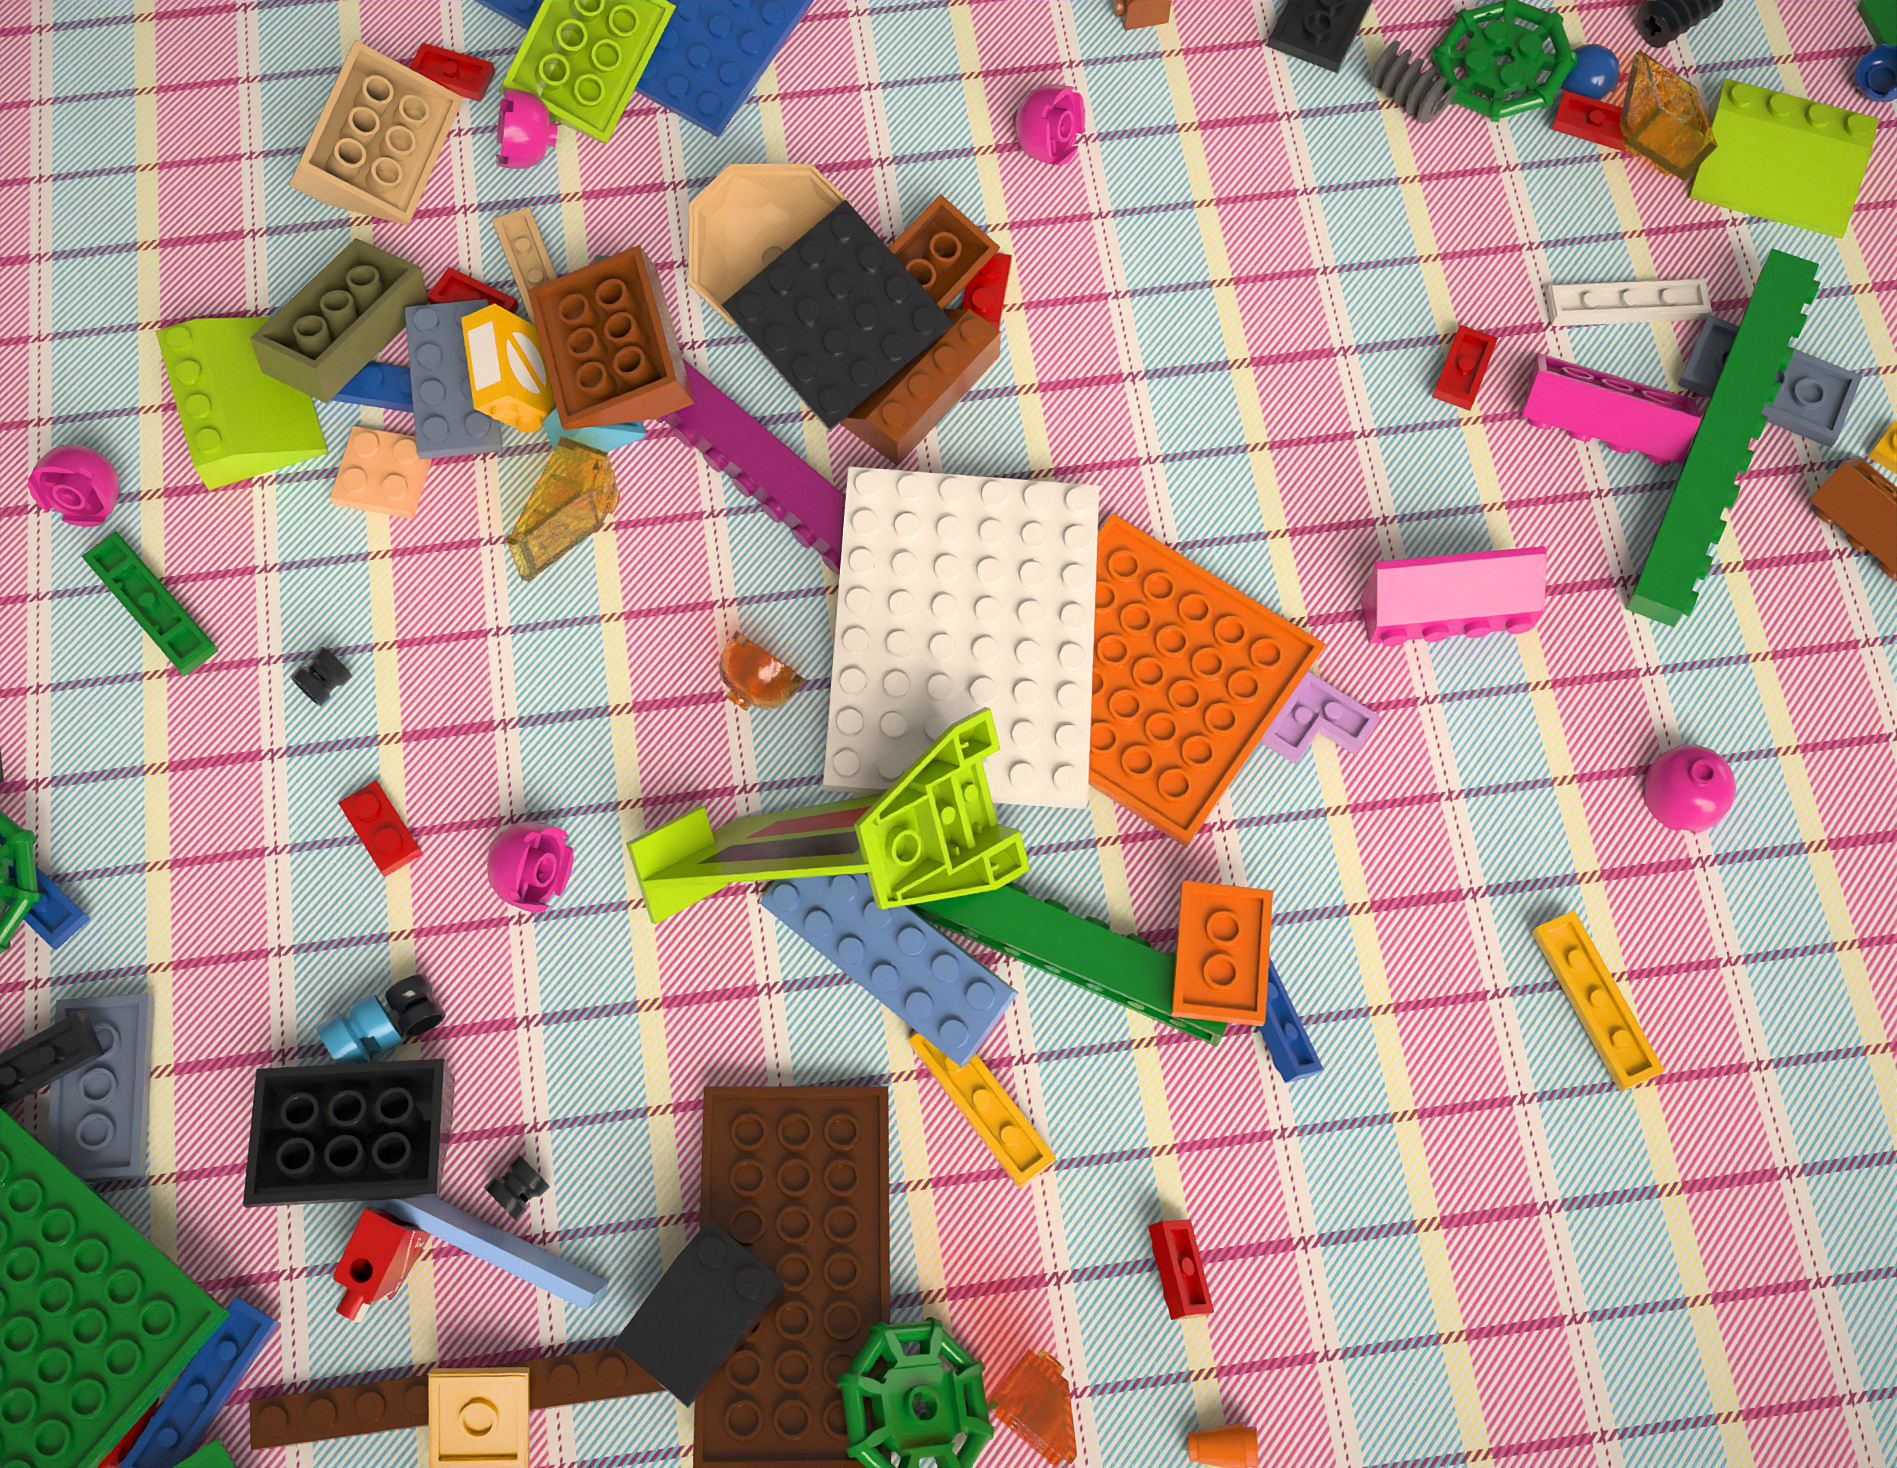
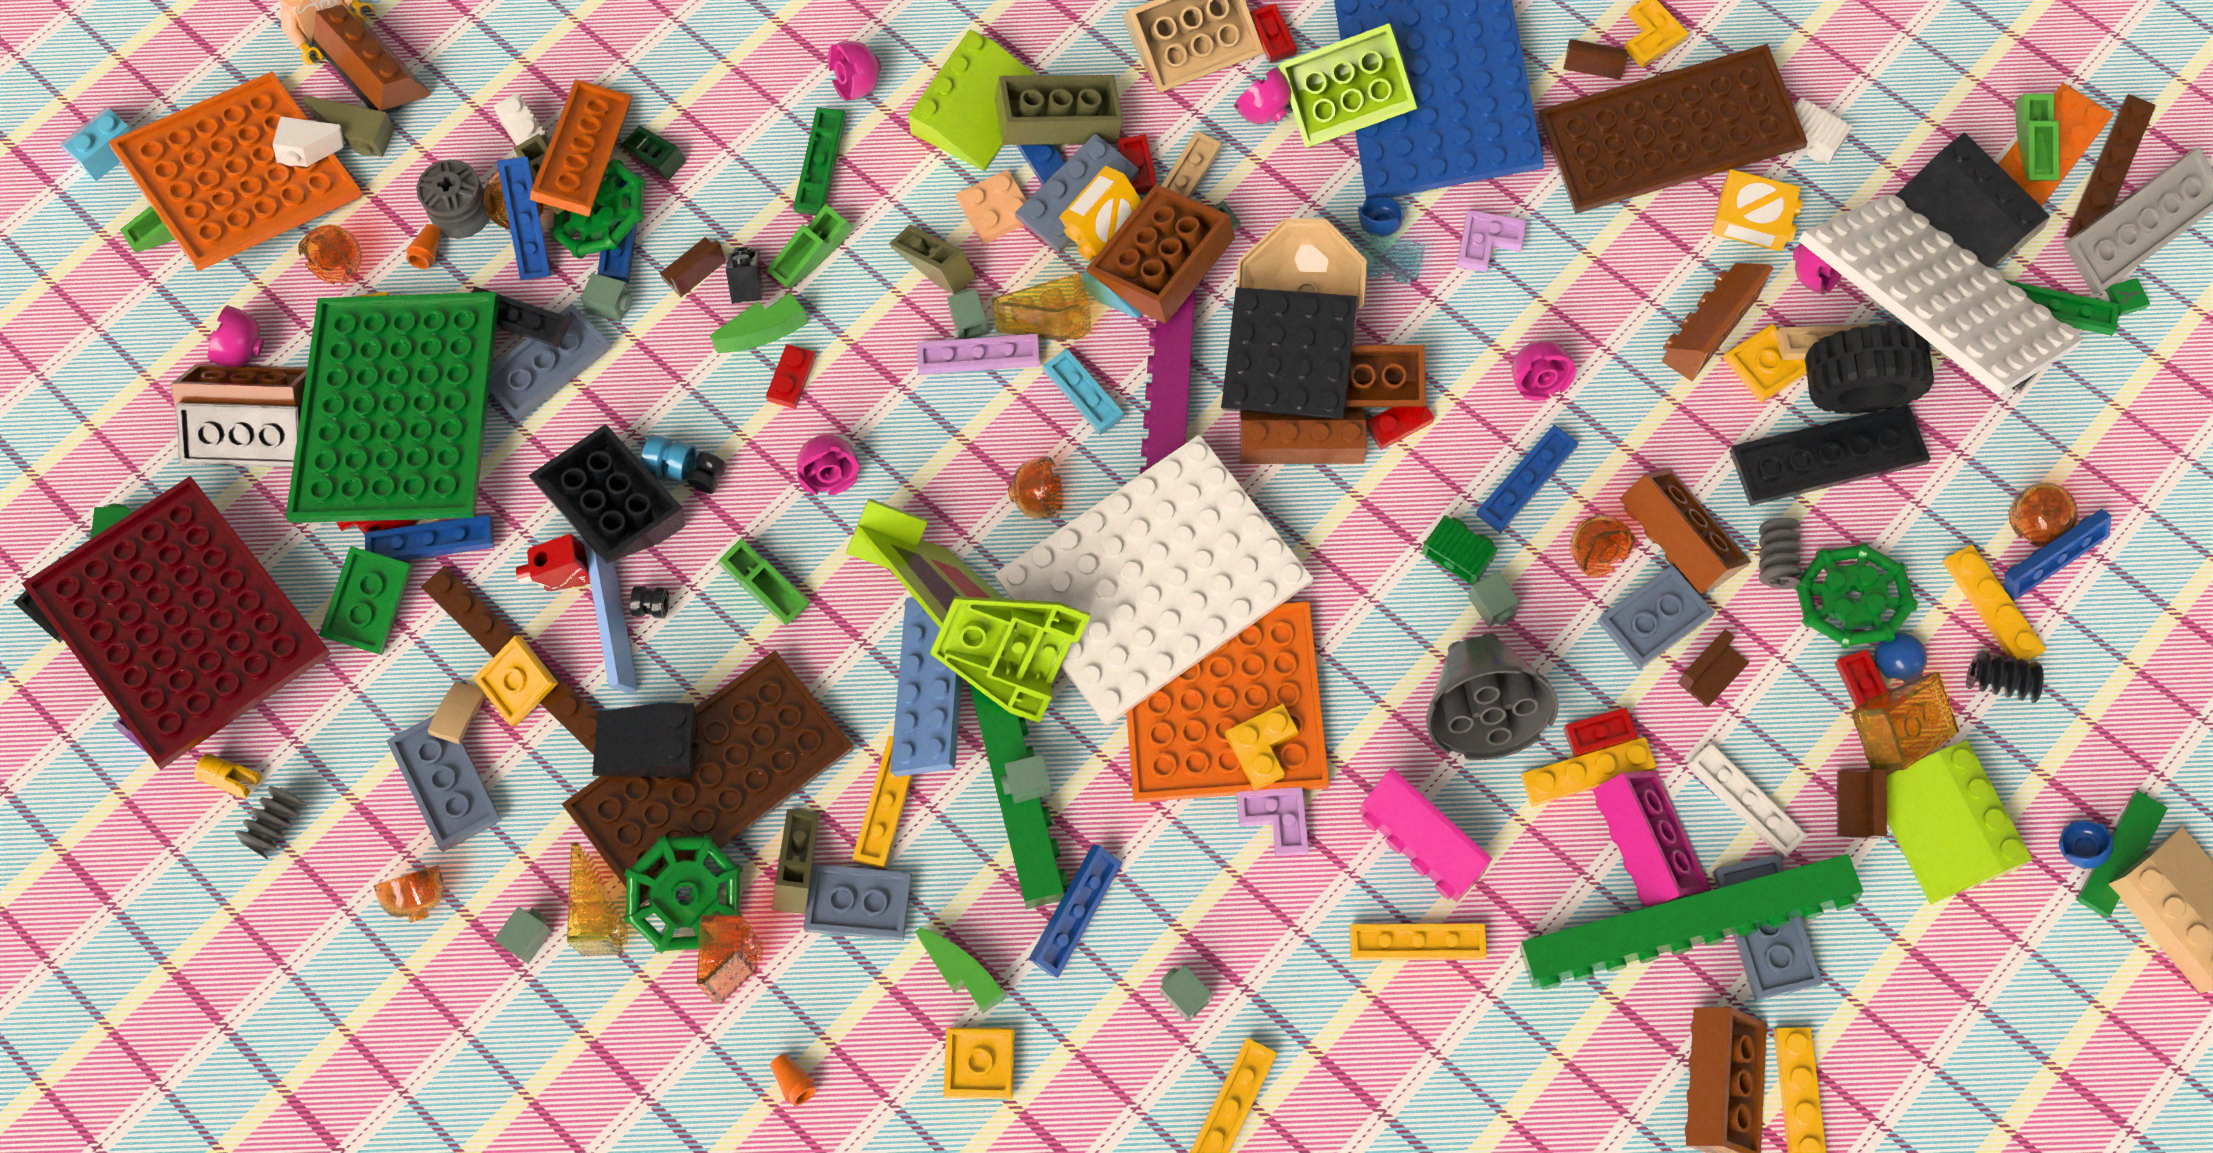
camera: 55 degrees right, 0 degrees up
black wheel [290,647,353,707] -> none
red plate [1148,1219,1214,1320] -> none
orange plate [1171,880,1273,1026] -> none
dark pink cylinder [1643,744,1737,833] -> none
none -> sand green brick [580,273,632,322]
none -> reddish brown panel [660,237,726,297]
none -> bright green slope [709,292,808,353]
none -> bright green slope [717,538,810,626]
none -> black slope [726,247,763,304]
none -> bright green slope [766,204,855,289]
none -> olive slope [772,809,820,914]
none -> sand blue plate [803,864,912,941]
none -> olive slope [889,225,976,294]
none -> bright green slope [915,927,1005,1013]
none -> lavender plate [917,334,1040,375]
none -> yellow plate [943,1027,1015,1099]
none -> sand green brick [947,289,988,339]
none -> sand green brick [1000,754,1052,804]
none -> medium azure plate [1043,349,1124,435]
none -> sand green brick [1160,964,1213,1023]
none -> yellow plate [1225,704,1298,791]
none -> yellow plate [1349,924,1487,960]
none -> blue hair [1358,197,1404,238]
none -> clear light blue bracket [1362,232,1426,284]
none -> green brick [1421,515,1498,585]
none -> dark grey cone [1426,633,1559,760]
none -> lavender plate [1457,210,1527,272]
none -> sand green brick [1468,571,1520,627]
none -> blue plate [1476,425,1579,534]
none -> yellow plate [1521,737,1657,807]
none -> clear orange cylinder [1569,514,1635,578]
none -> sand blue plate [1598,565,1715,670]
none -> dark orange slope [1619,468,1751,594]
none -> reddish brown panel [1678,629,1749,708]
none -> reddish brown panel [1837,769,1887,839]

